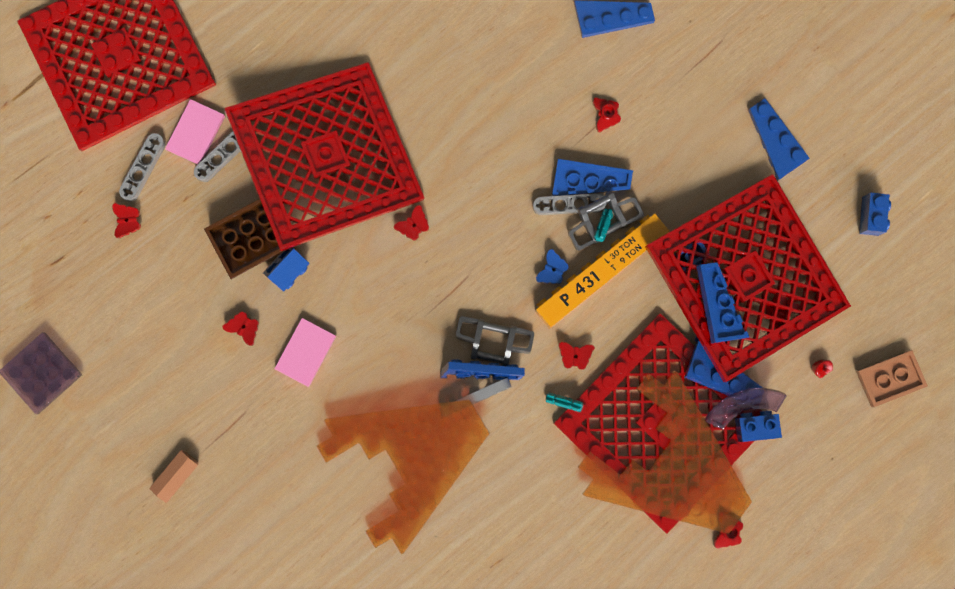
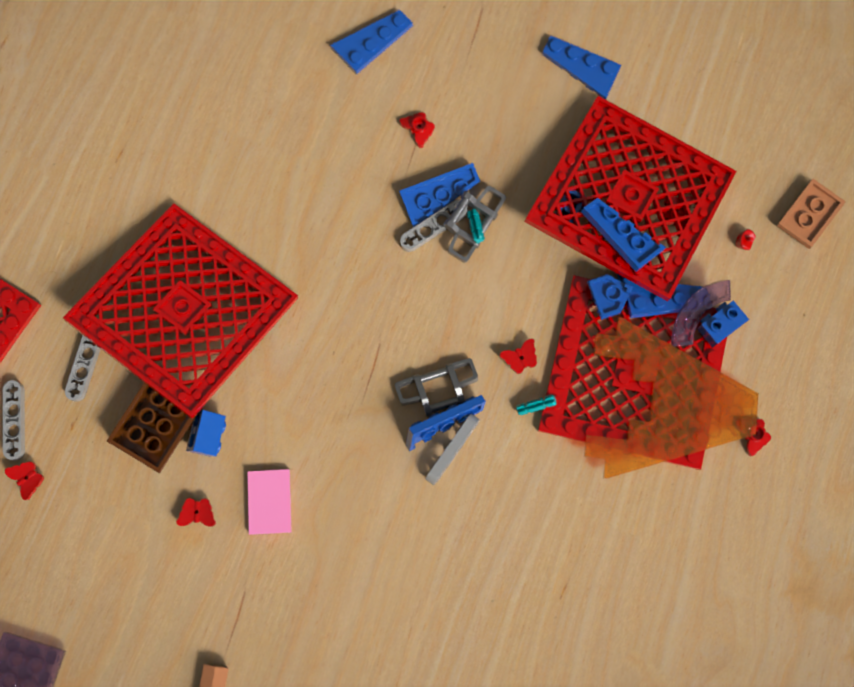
camera: 30 degrees left, 5 degrees down
bright pink tile [165,99,225,165] -> none
clear orange wing [317,399,490,554] -> none
red animal [394,205,429,241] -> none
light orange brick [535,214,669,329] -> none
blue animal [536,249,569,284] -> none
blue brick [859,192,891,236] -> none
none -> blue plate [587,274,633,320]

